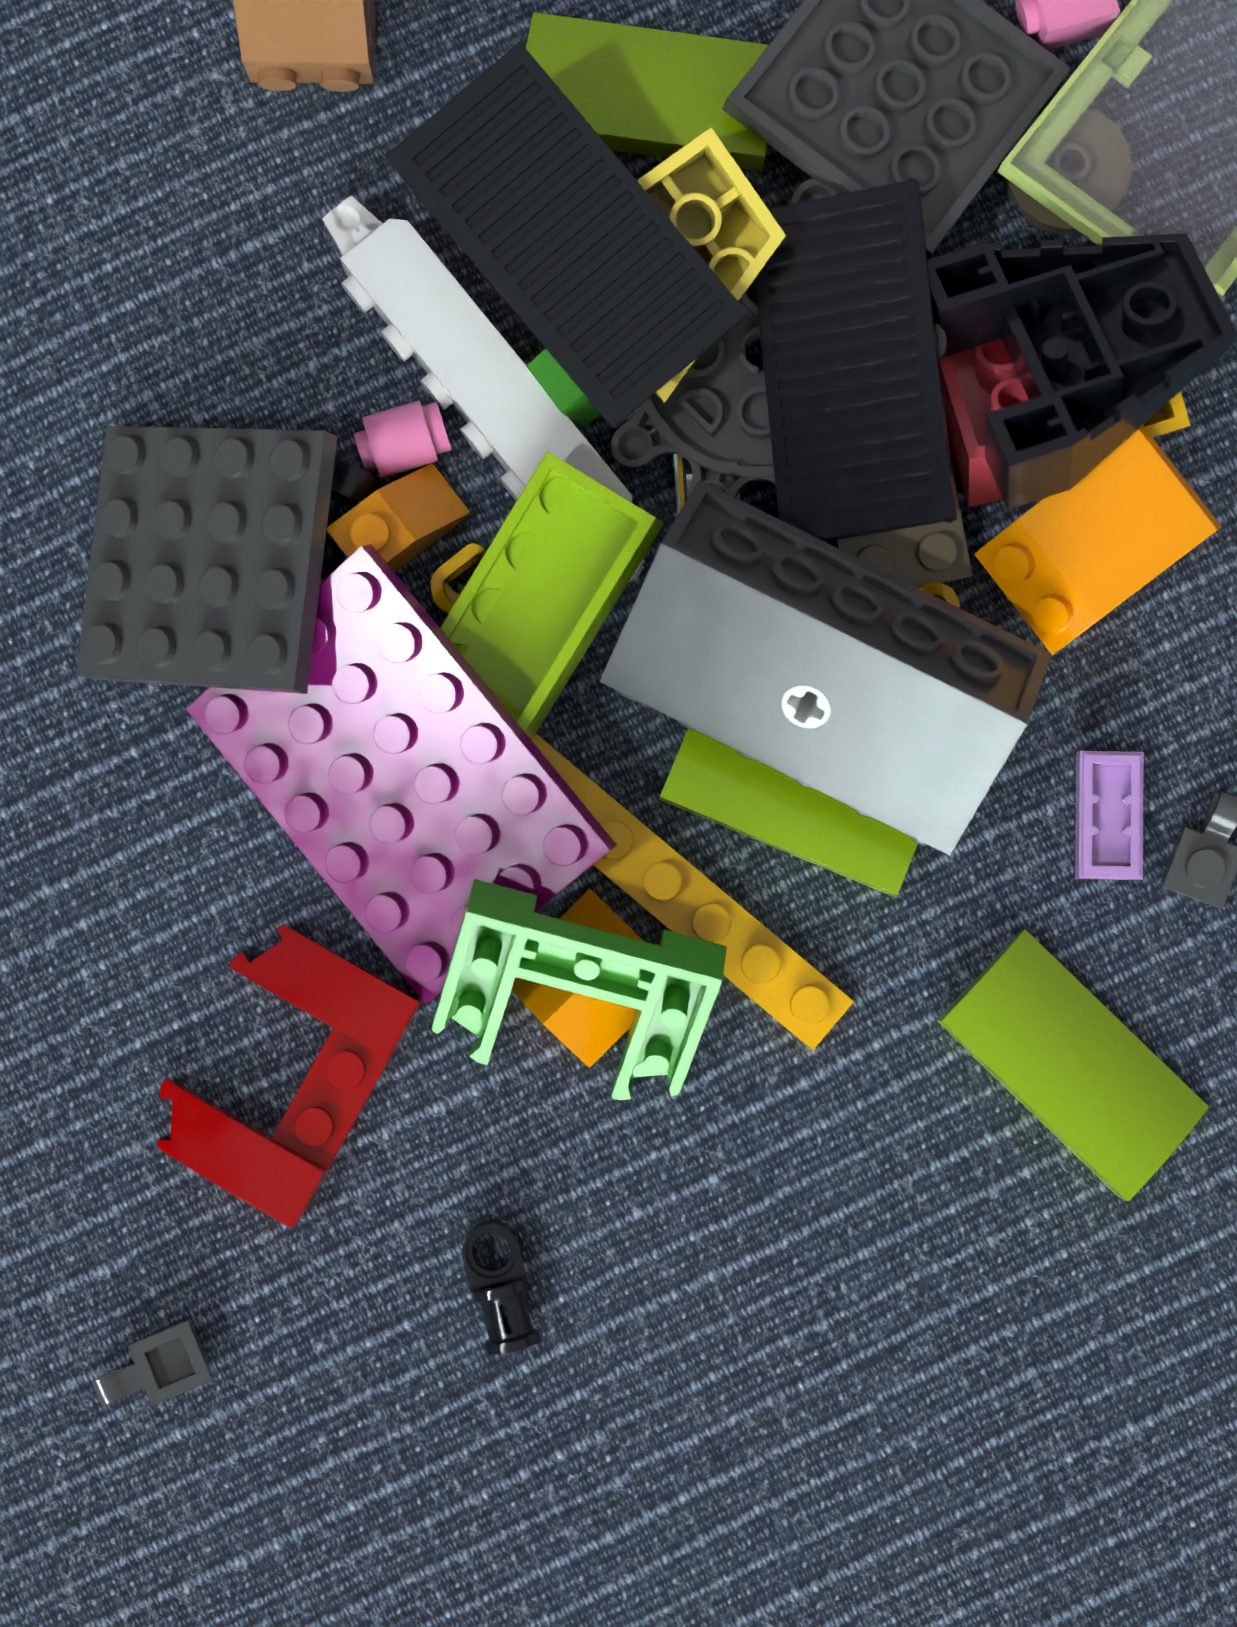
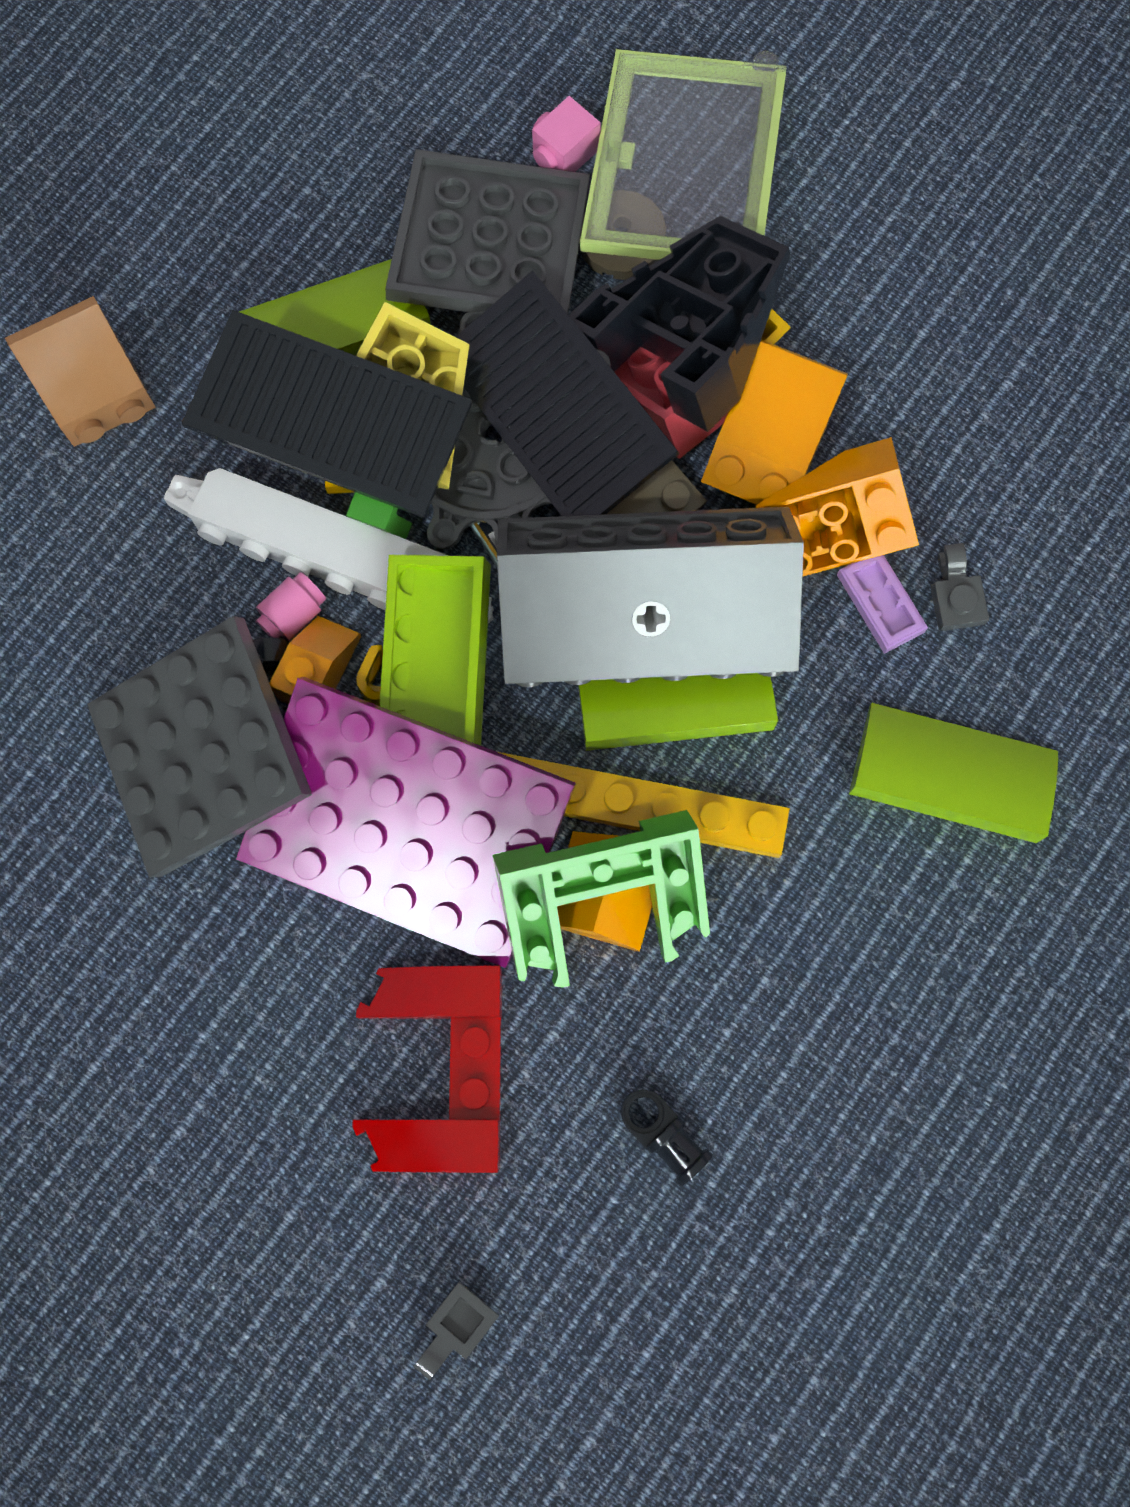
camera: 25 degrees left, 10 degrees down
none -> light orange slope [756,437,919,576]

